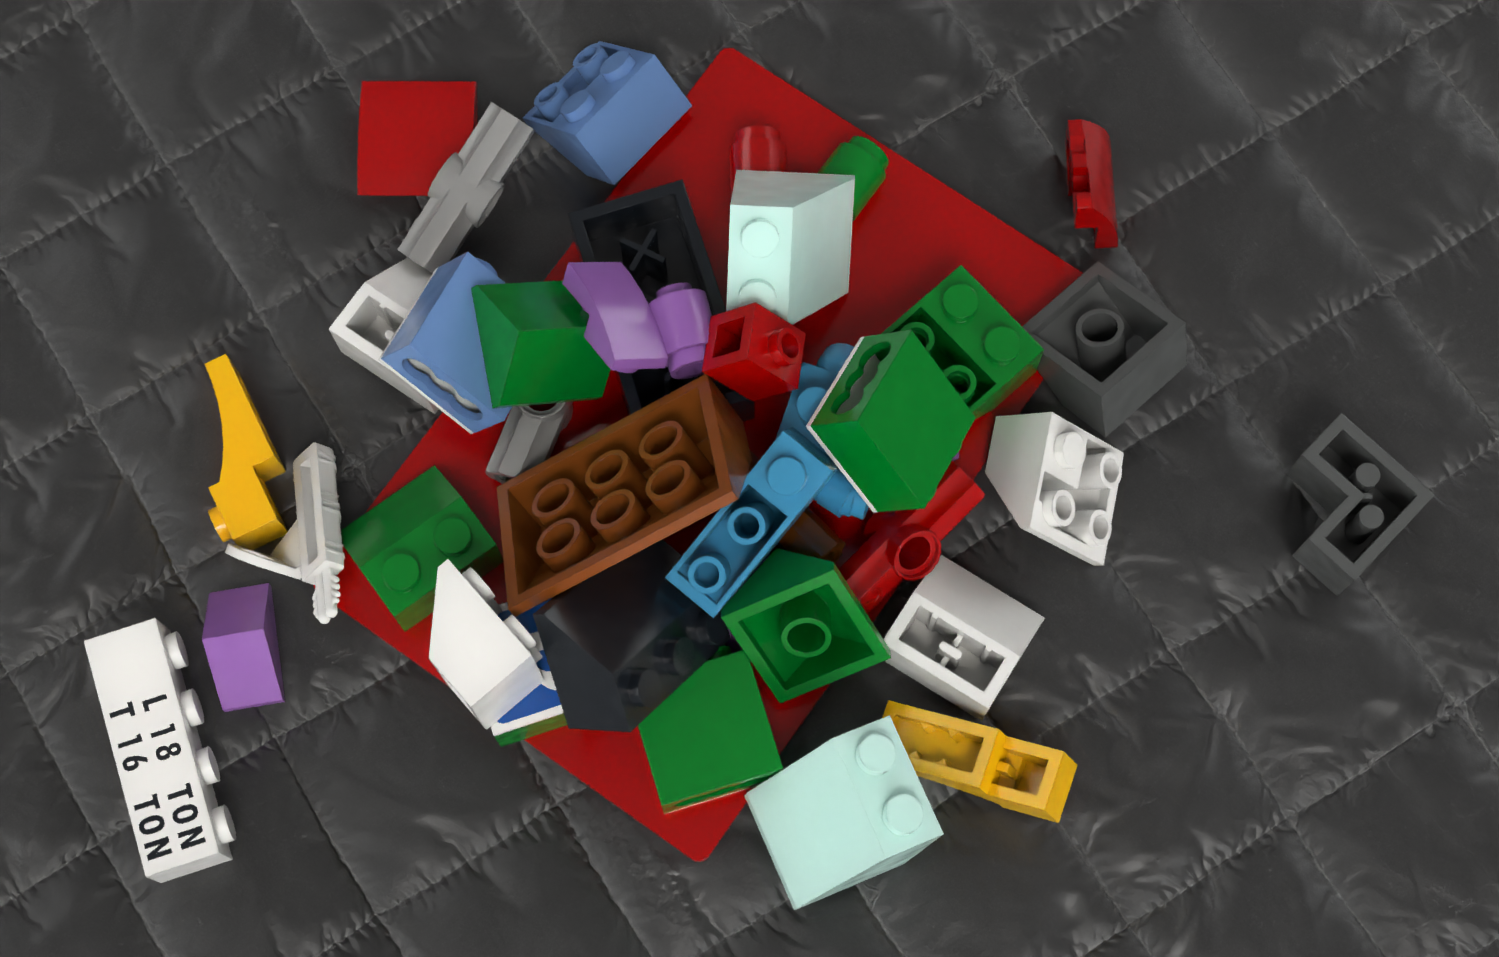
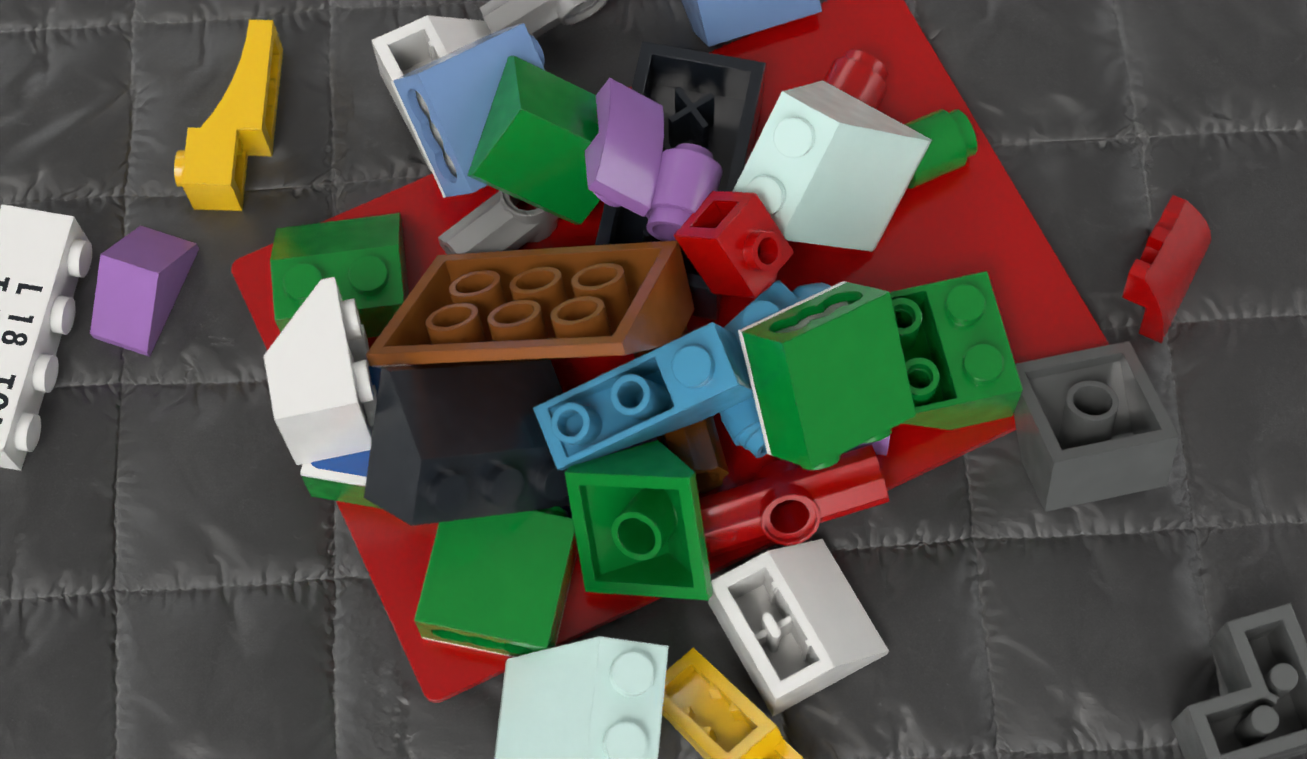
camera: 30 degrees right, 5 degrees down
white piece [225,442,345,624] -> none
white slope [985,412,1124,566] -> none

